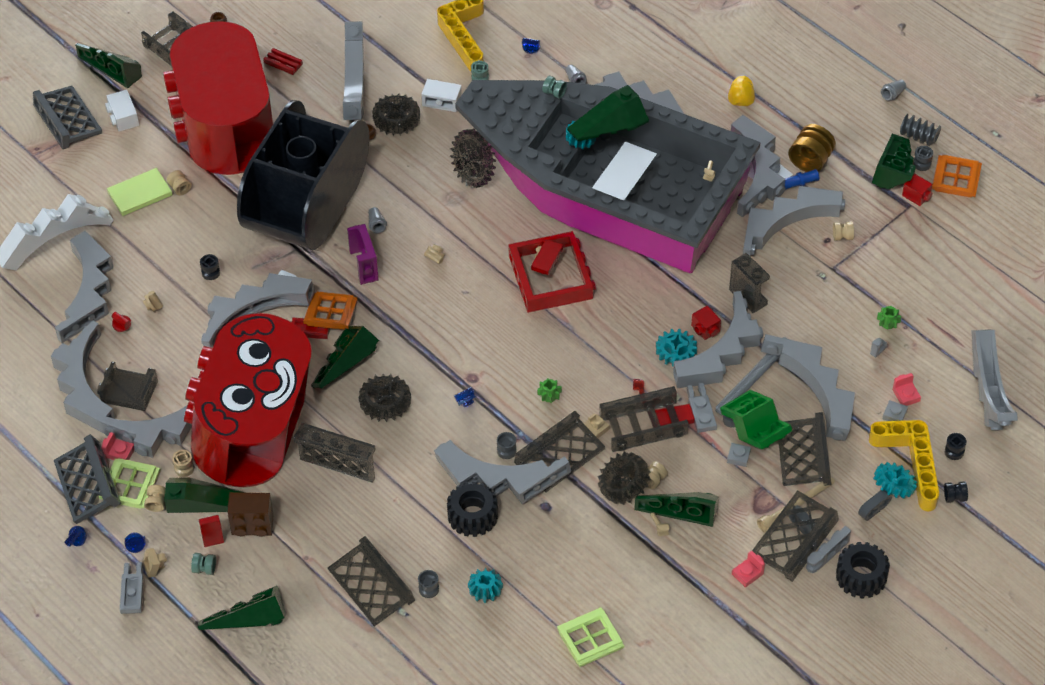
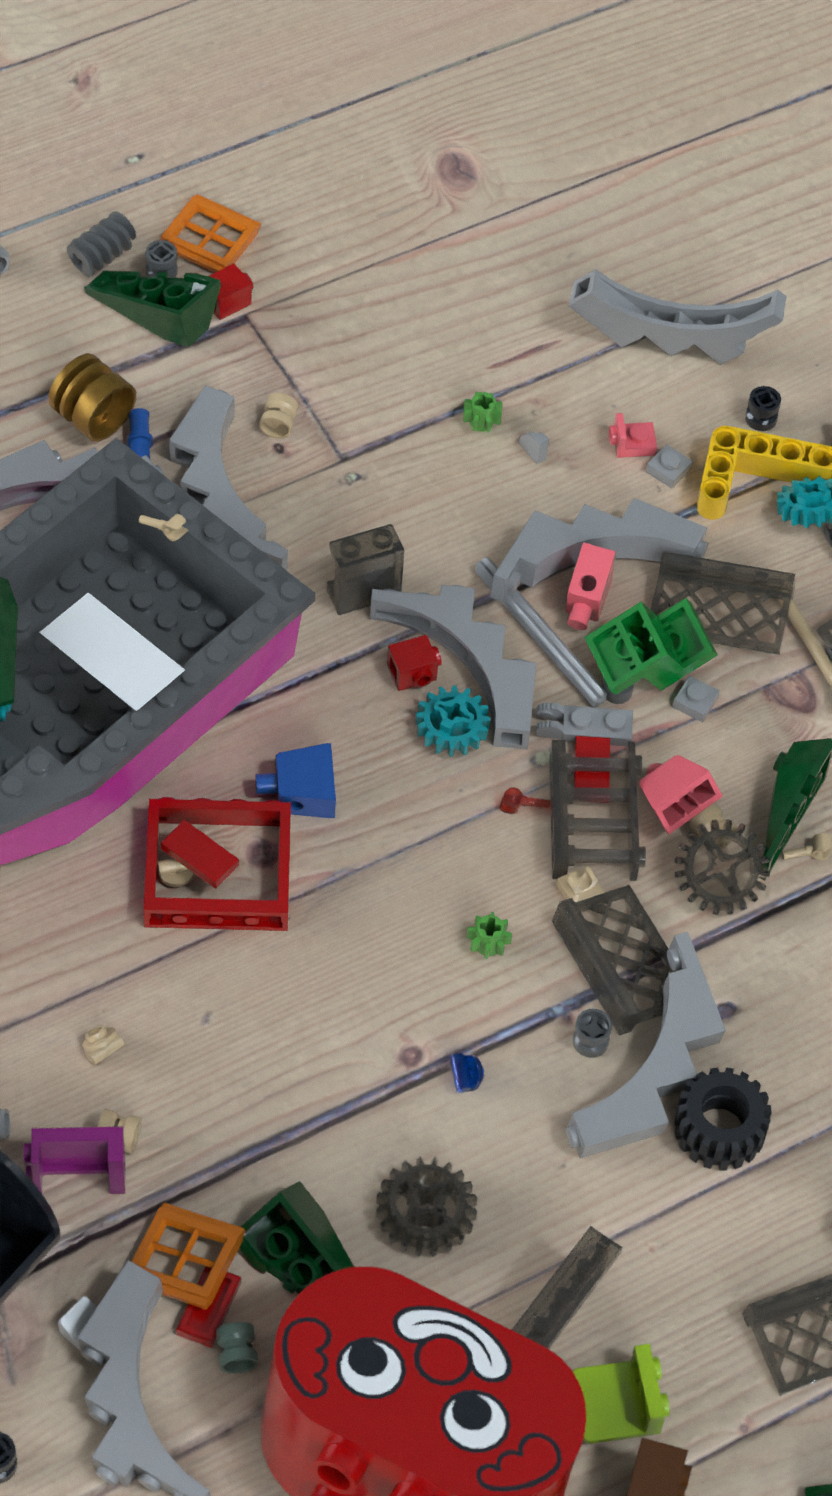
camera: 80 degrees left, 5 degrees up
none -> tan wheel [98,1109,142,1154]
none -> blue torso [255,743,336,818]
none -> coral torso [566,542,616,630]
none -> lime bracket [573,1343,670,1444]
none -> coral torso [639,755,723,834]

